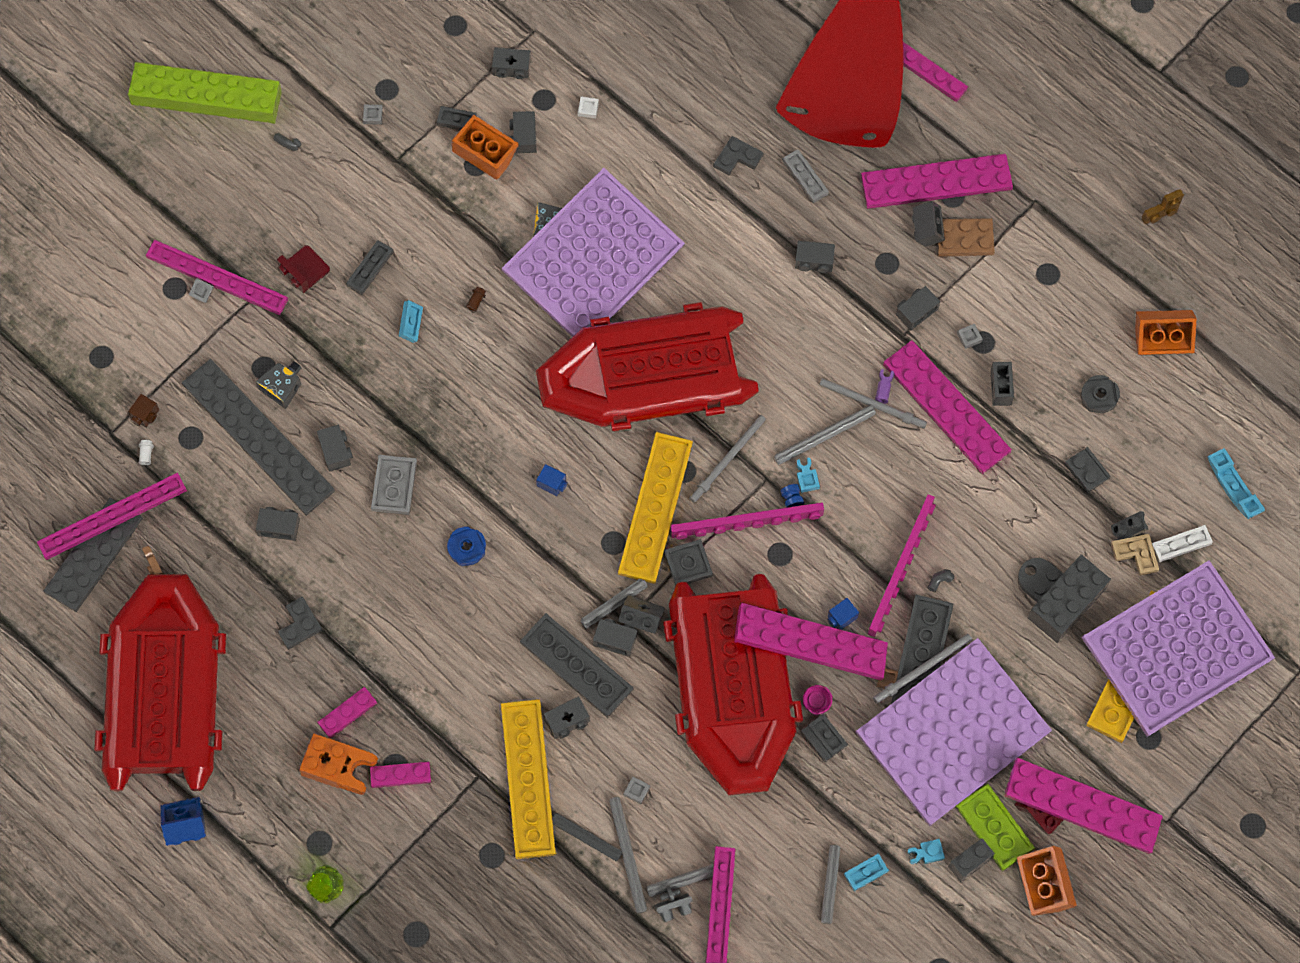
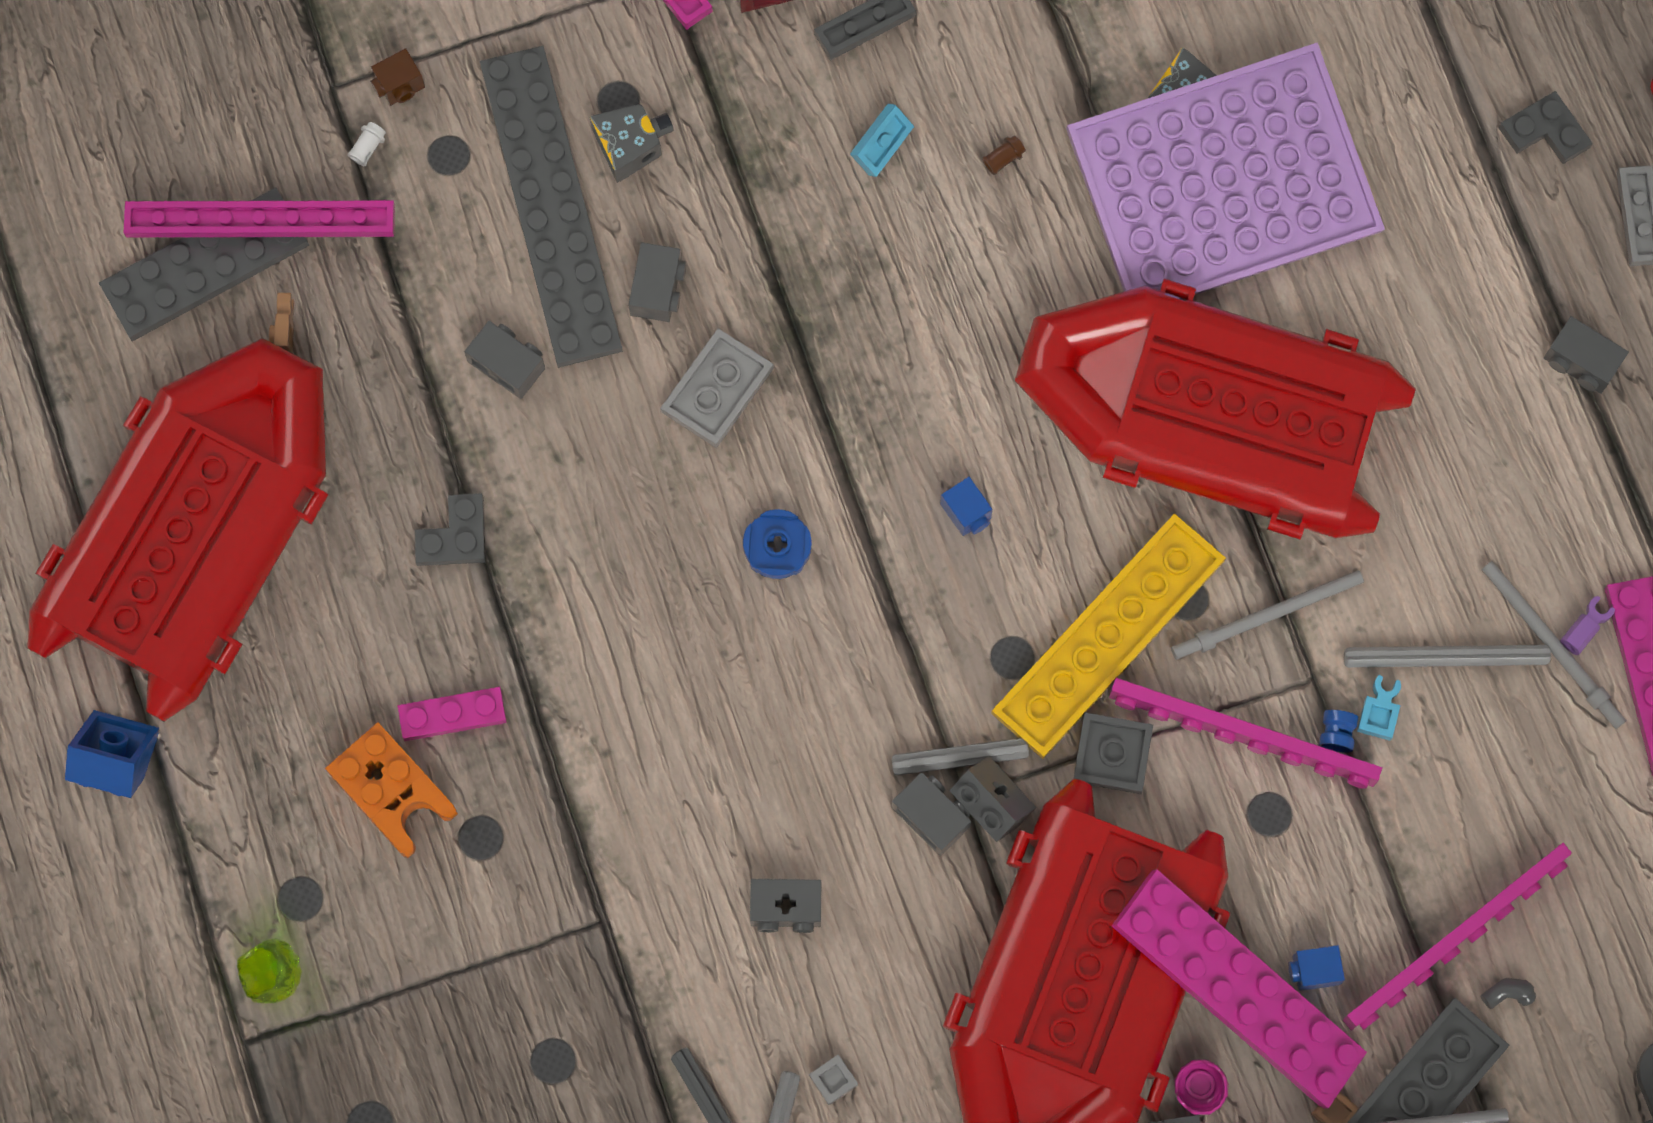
camera: 30 degrees right, 5 degrees up
dark pink plate [370,762,431,788] -> none
yellow plate [501,699,556,859] -> none
dark grey plate [520,613,634,718] -> none

